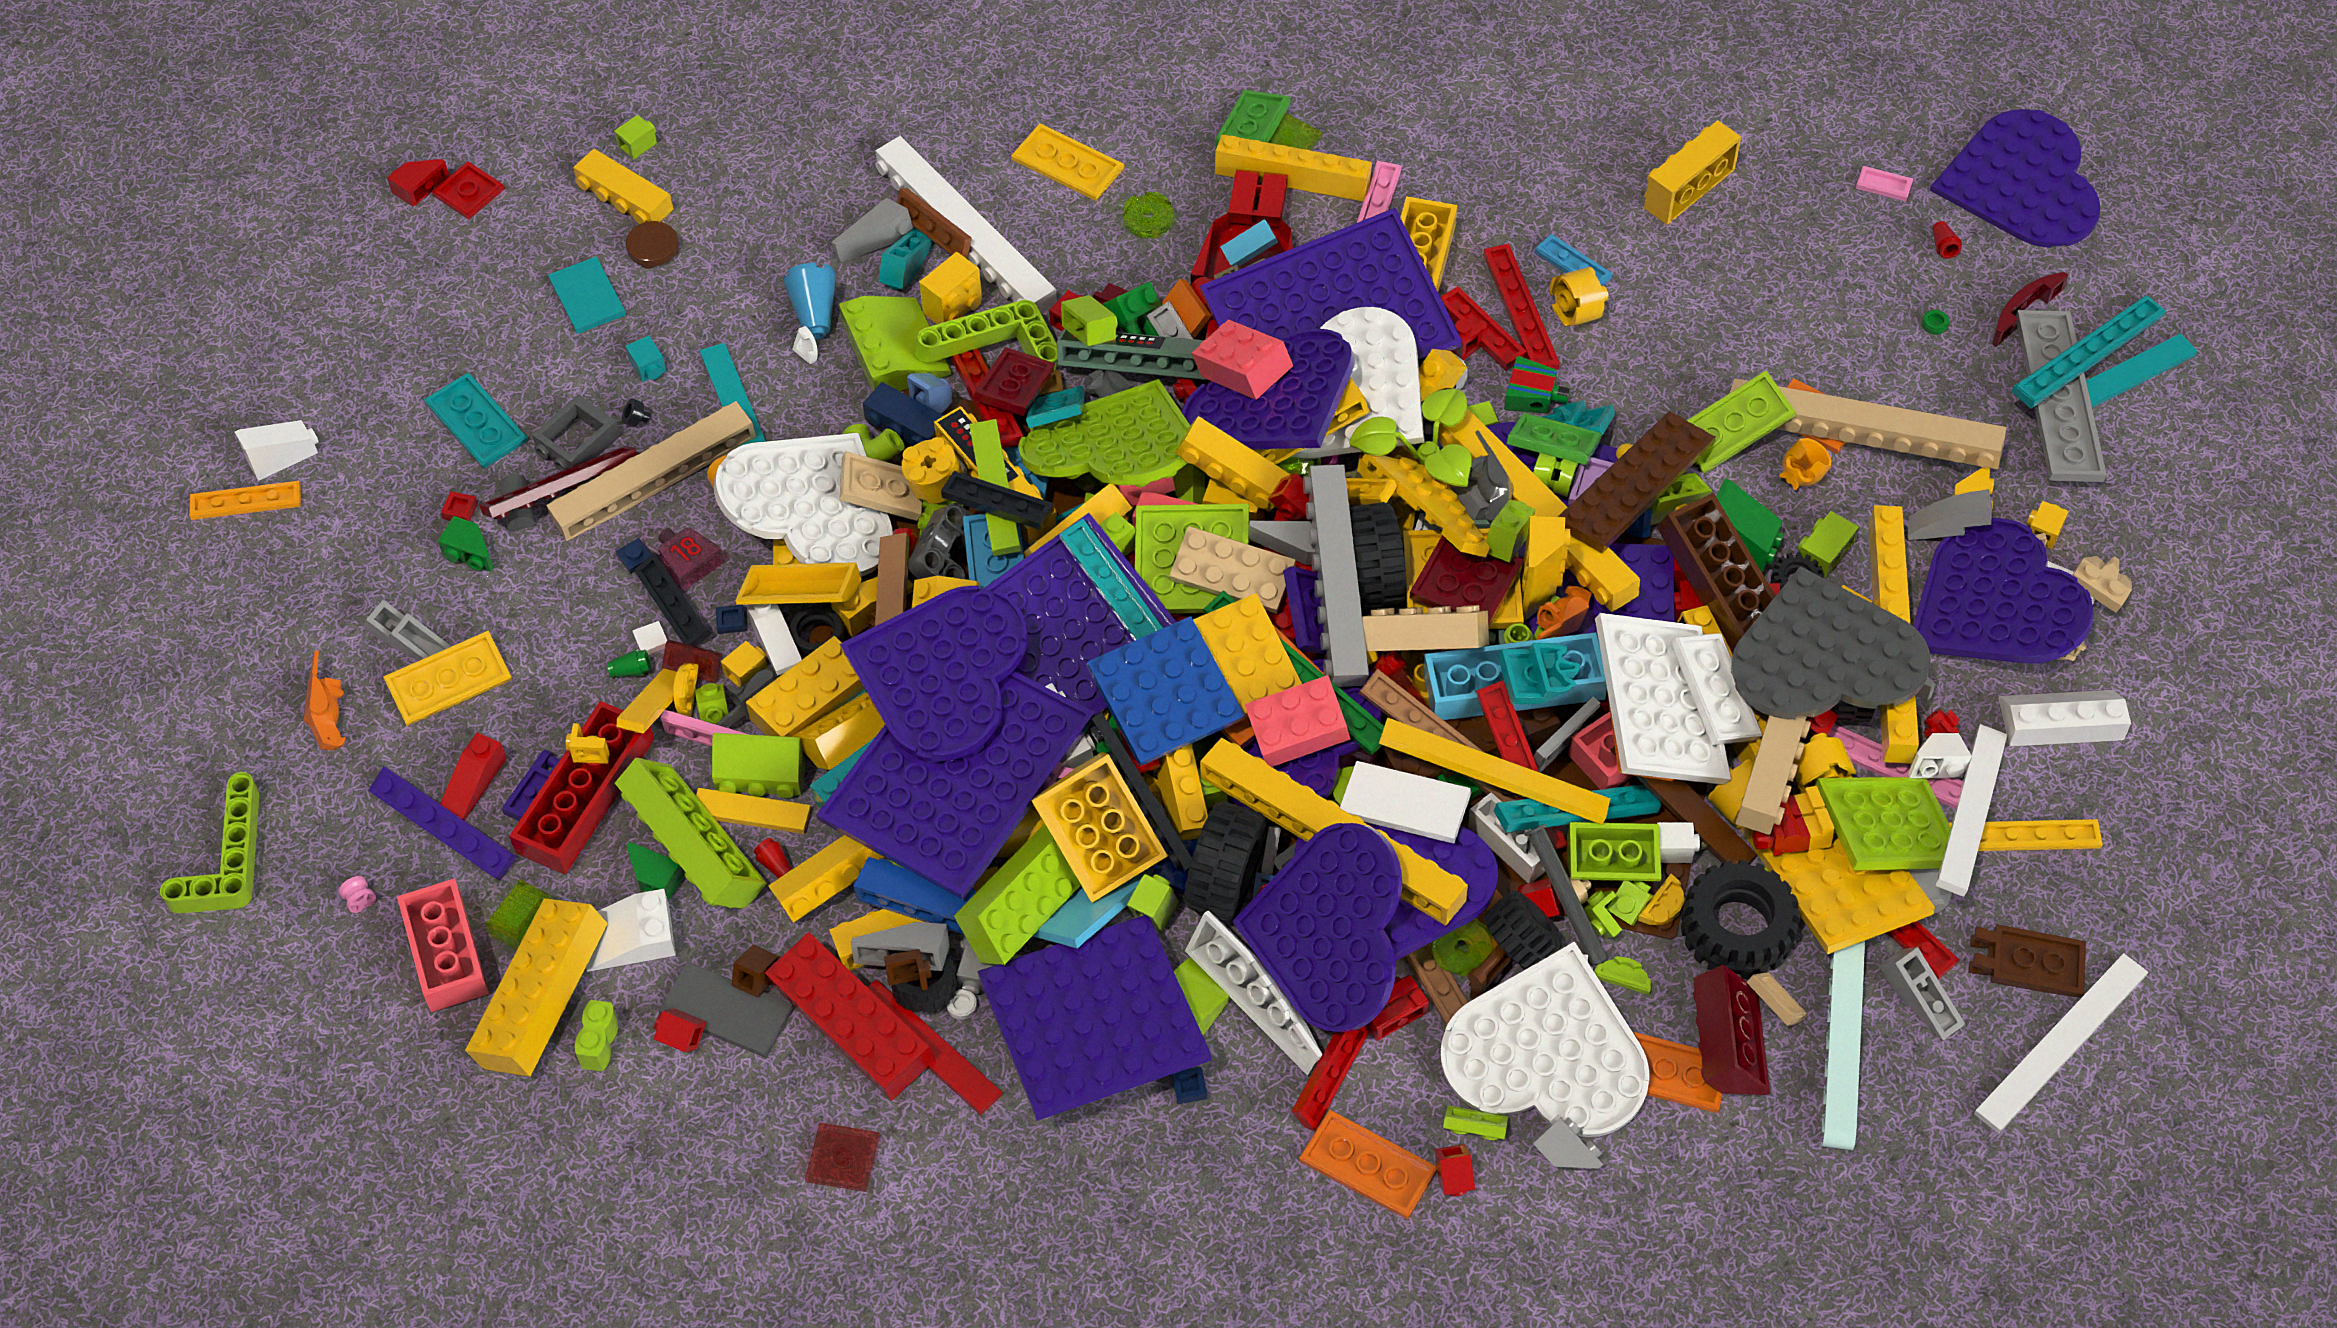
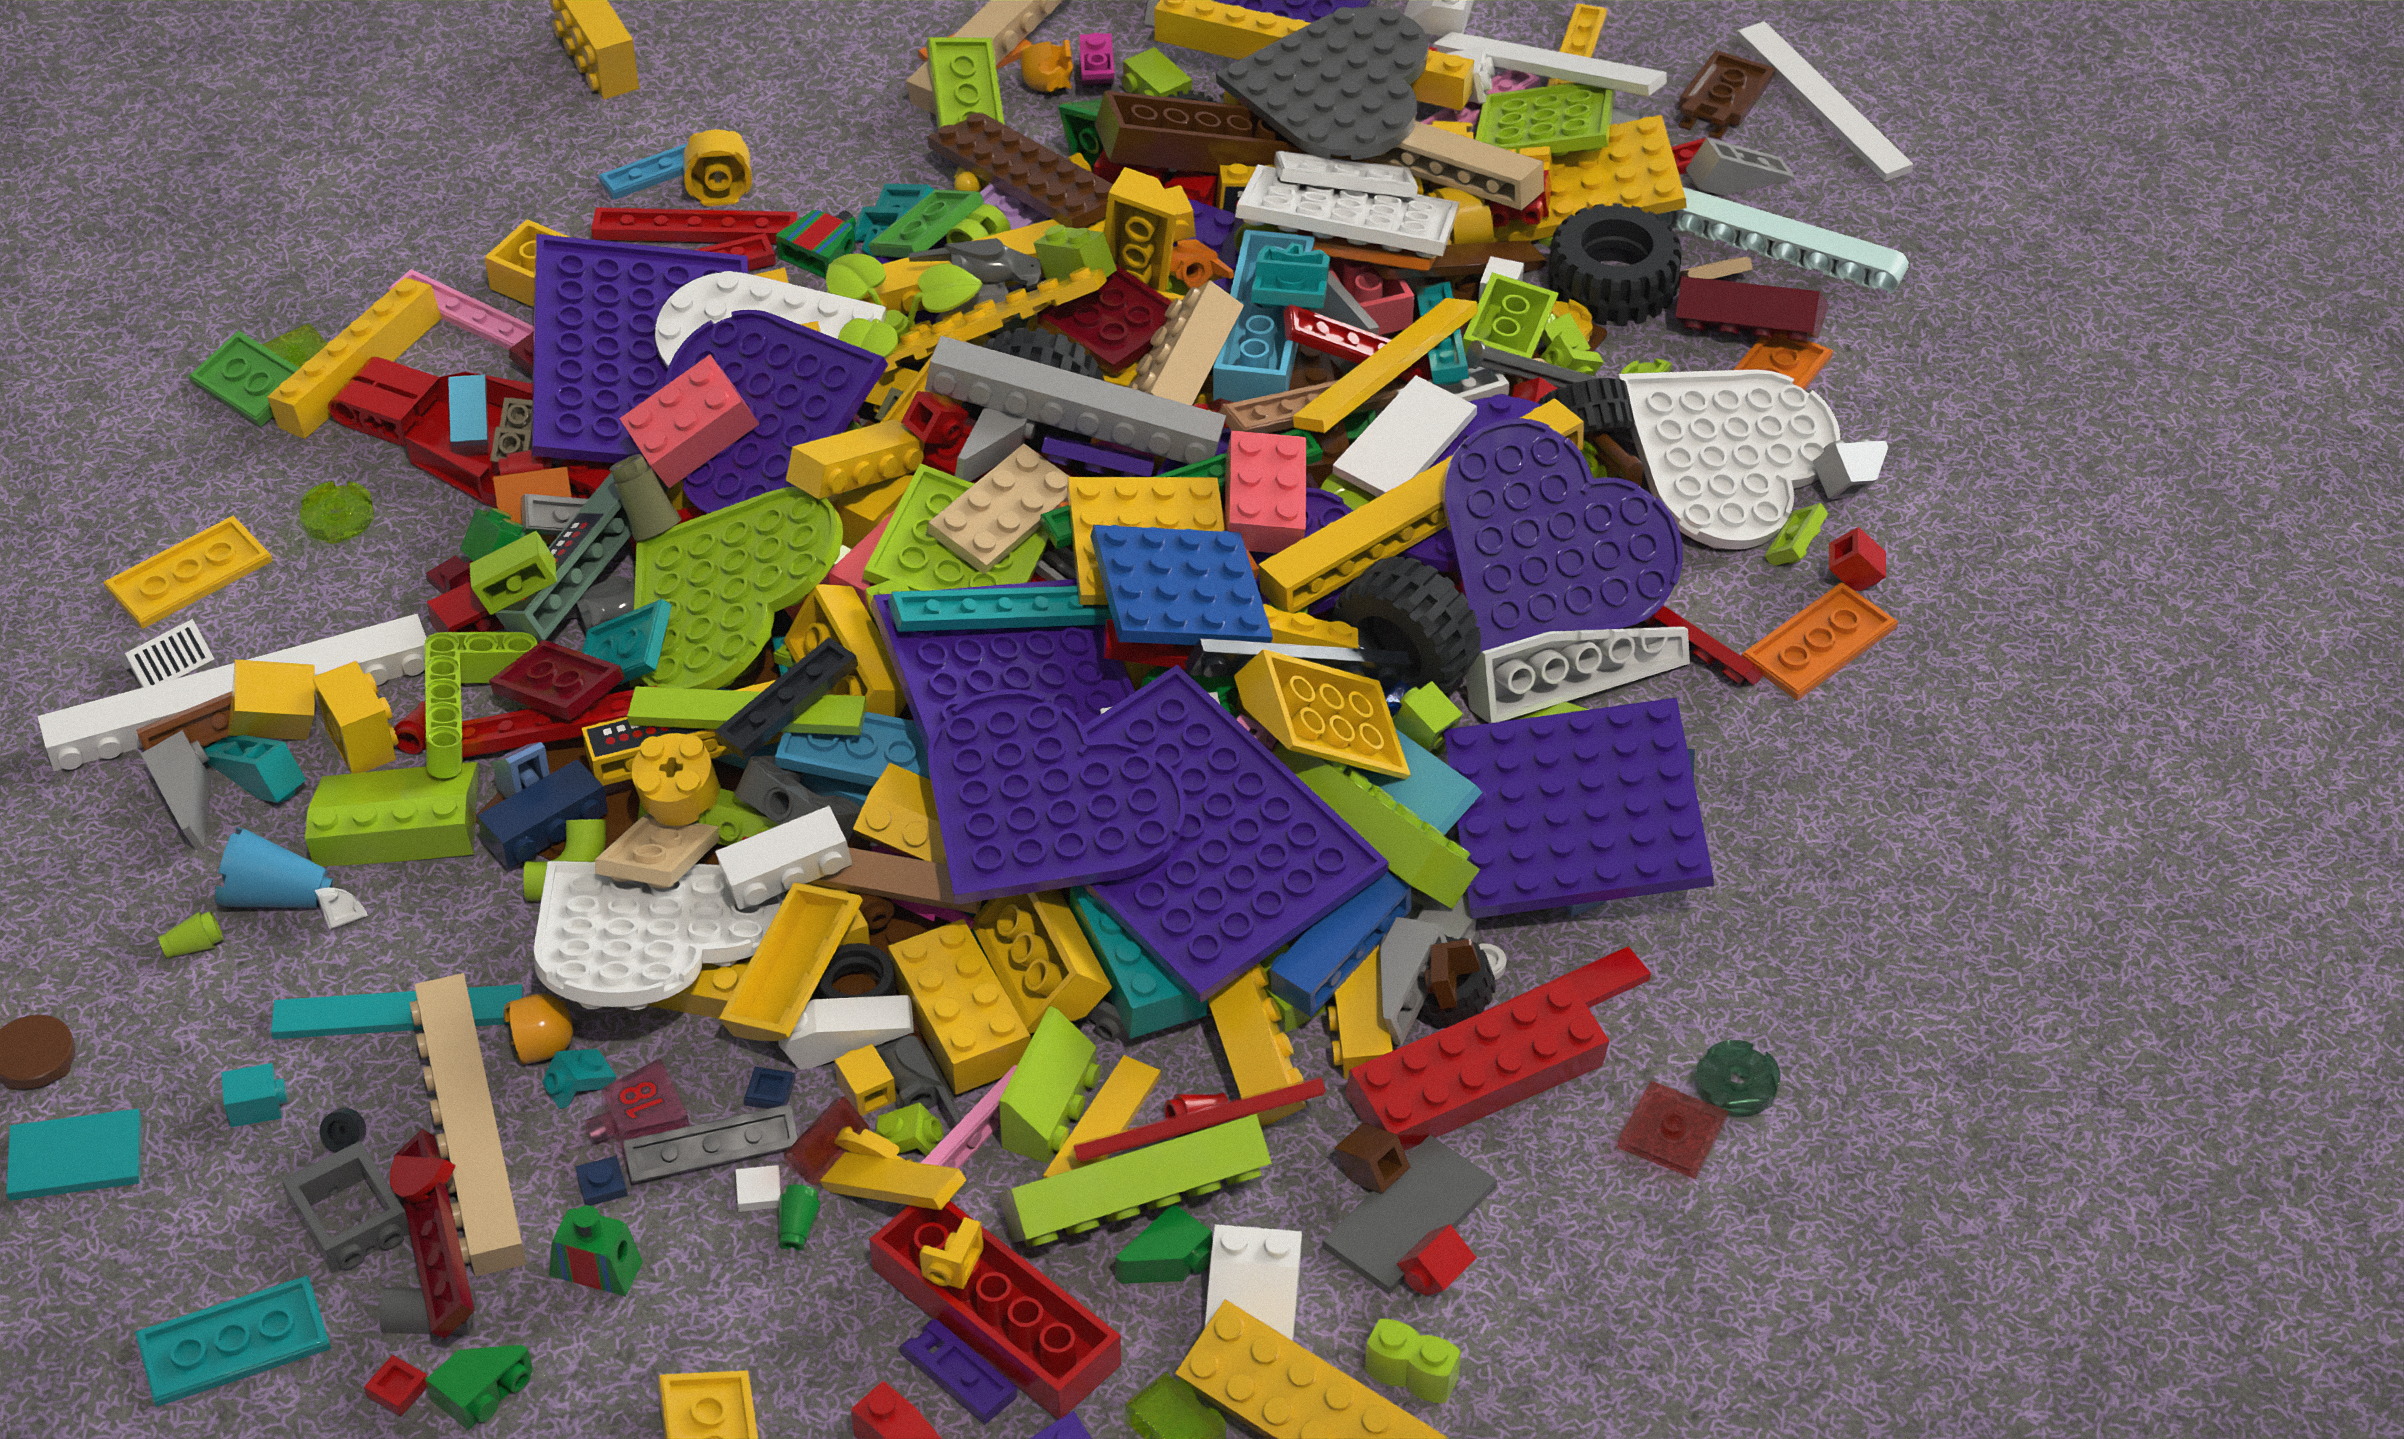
camera: 75 degrees left, 10 degrees down
none -> white panel [118,619,214,688]
none -> lime cone [158,911,224,959]
none -> yellow slope [228,659,315,740]
none -> red tile [390,1155,456,1203]
none -> teal bracket [542,1049,617,1109]
none -> green torso [549,1205,643,1297]
none -> olive plant [610,454,681,541]
none -> white brick [715,806,853,910]
none -> red tile [1074,1076,1326,1162]
none -> dark pink slope [1079,33,1114,85]
none -> clear green plate [1695,1040,1781,1117]

